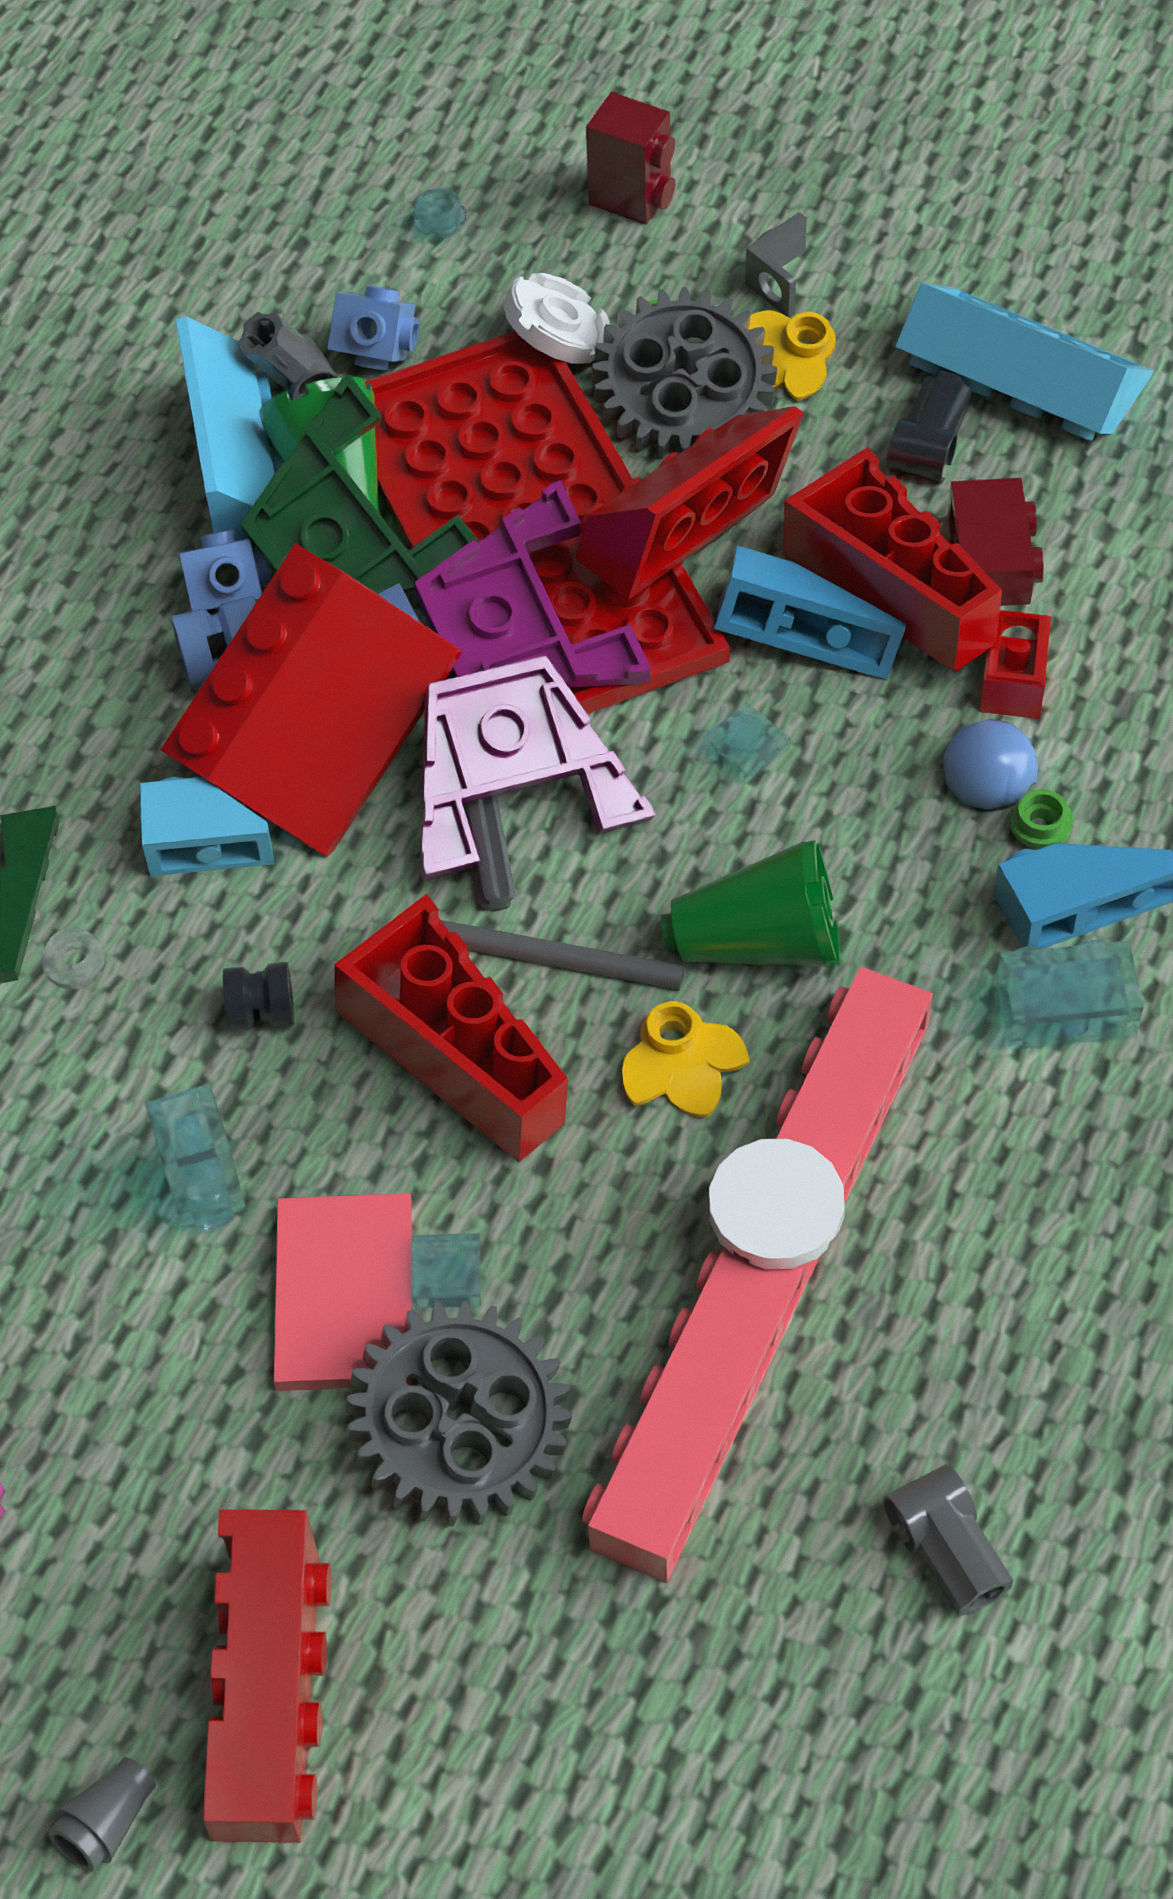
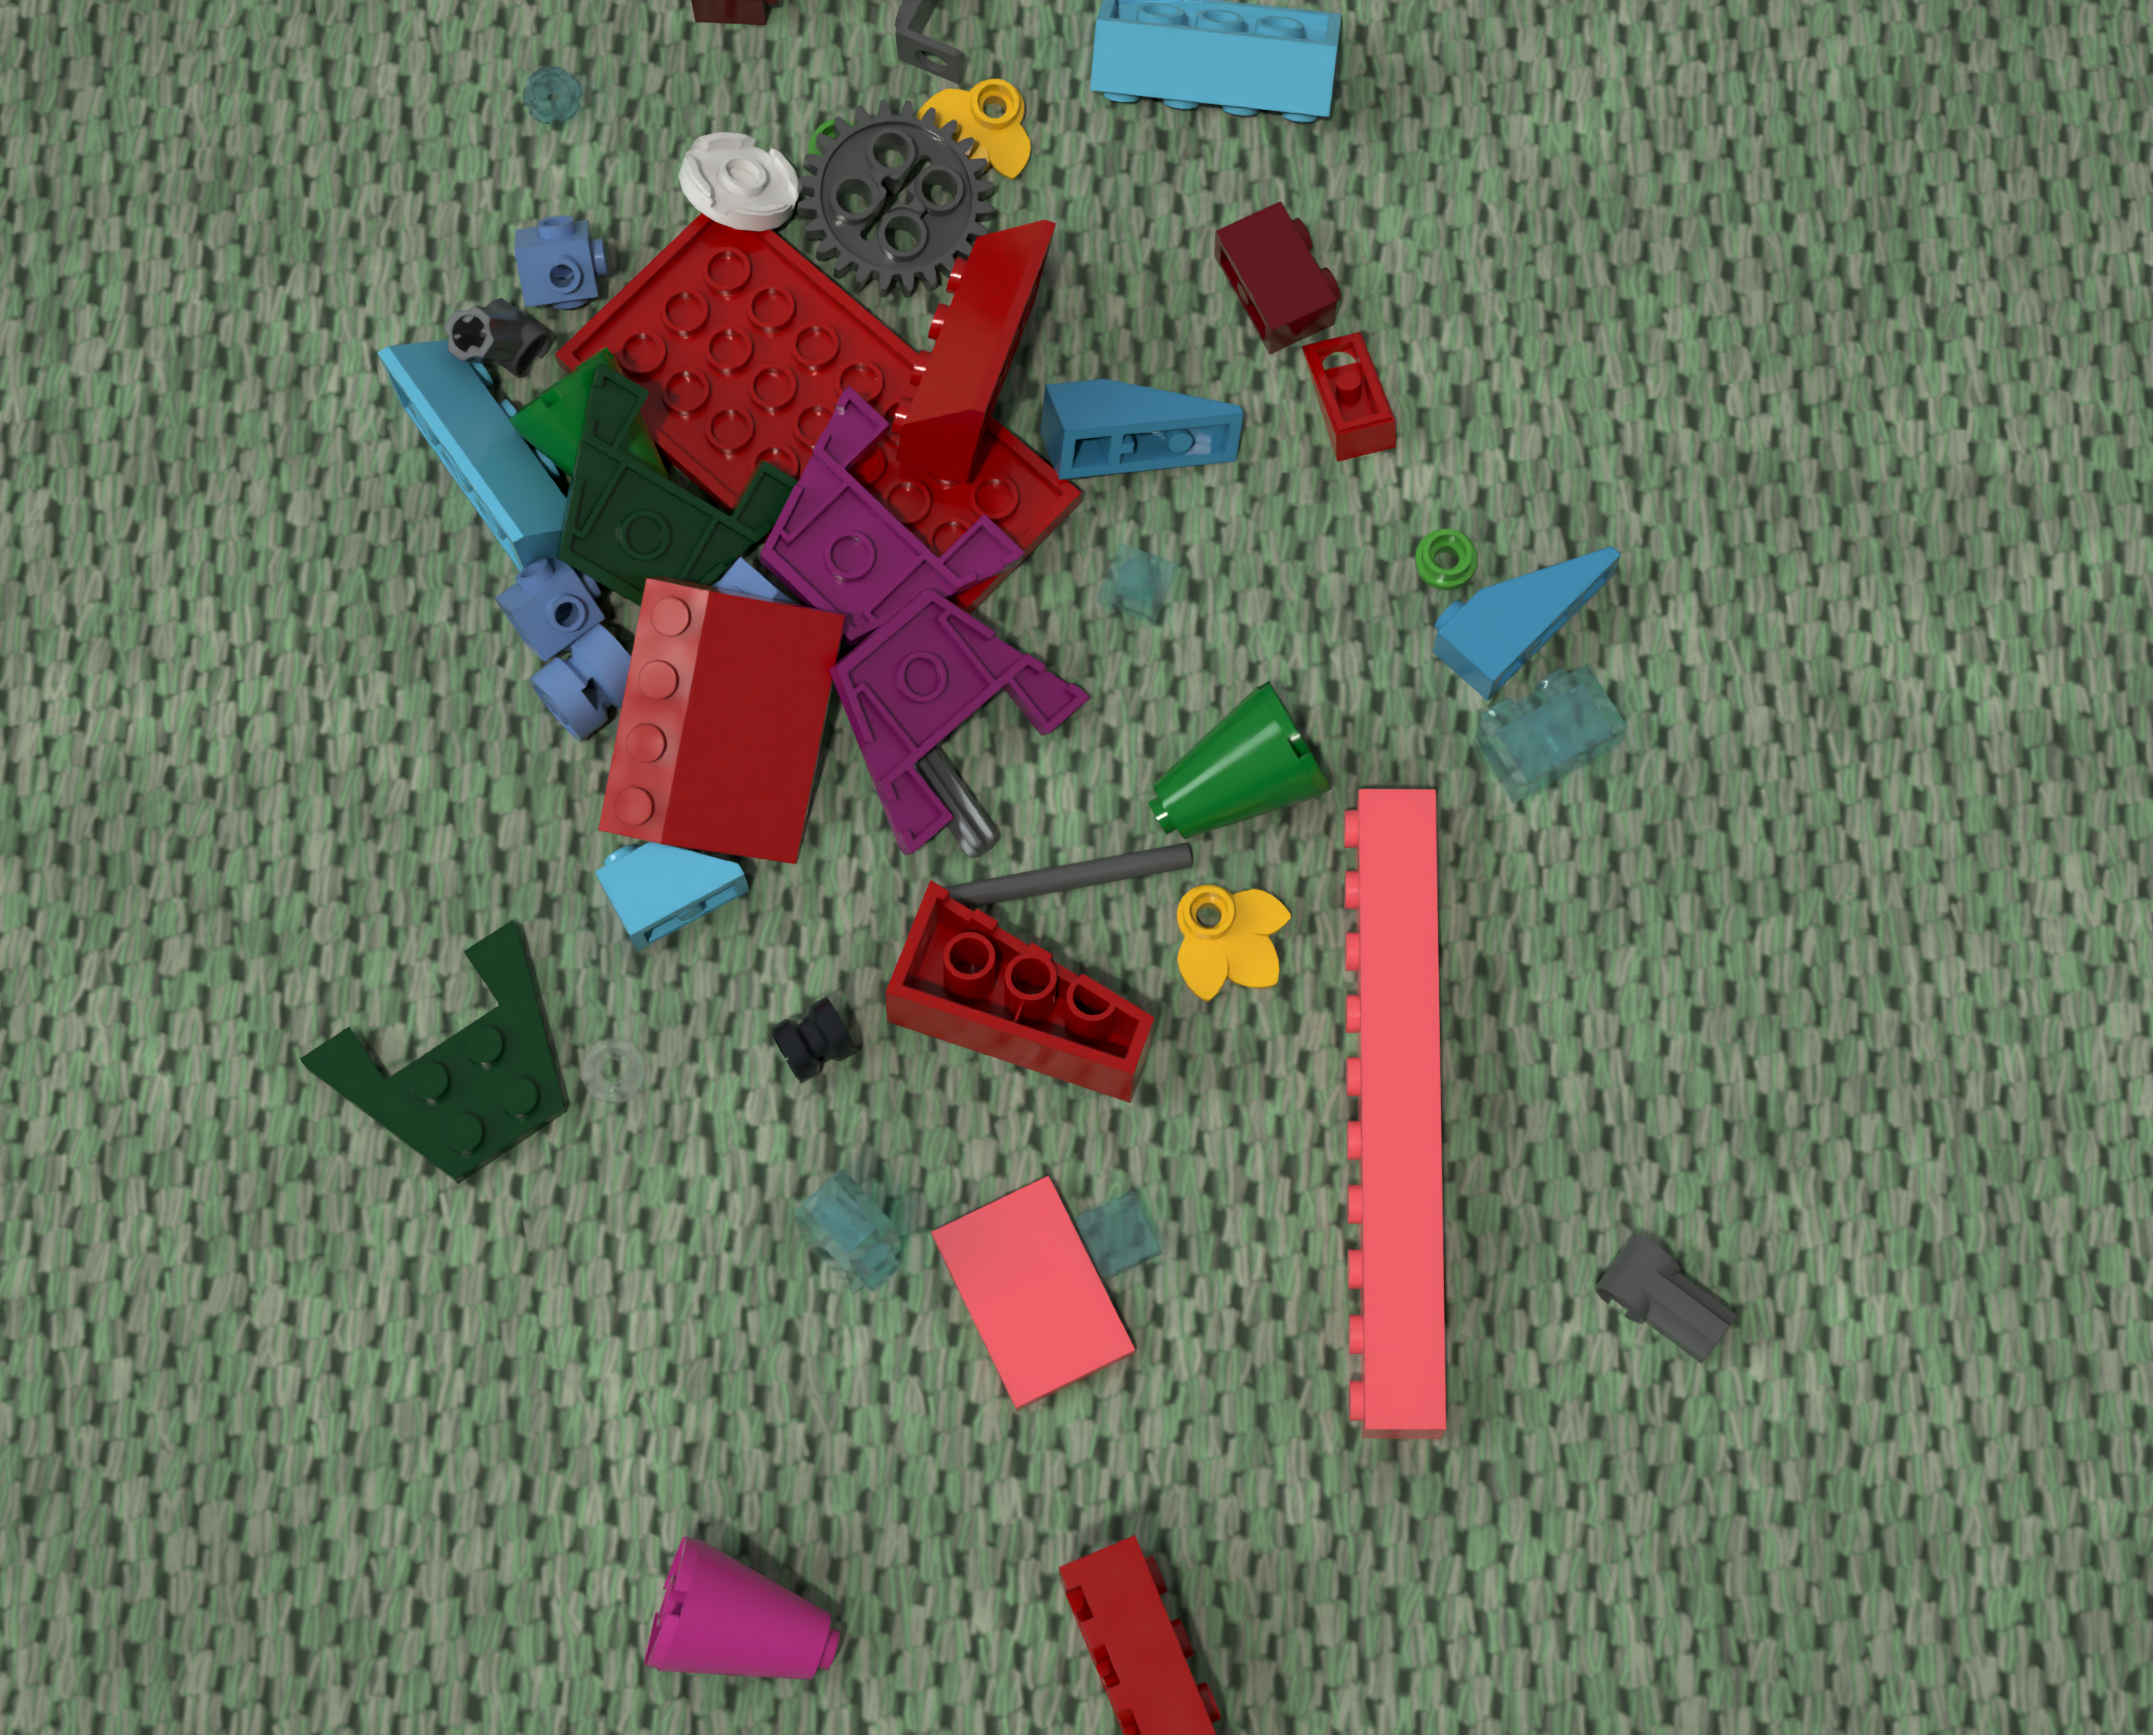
camera: 25 degrees left, 15 degrees up
dark grey gear [345,1300,572,1527] -> none
white tile [709,1139,845,1269] -> none
red wedge [782,447,1002,672] -> none
black piece [886,370,972,483] -> none
medium blue hair [943,719,1038,810] -> none

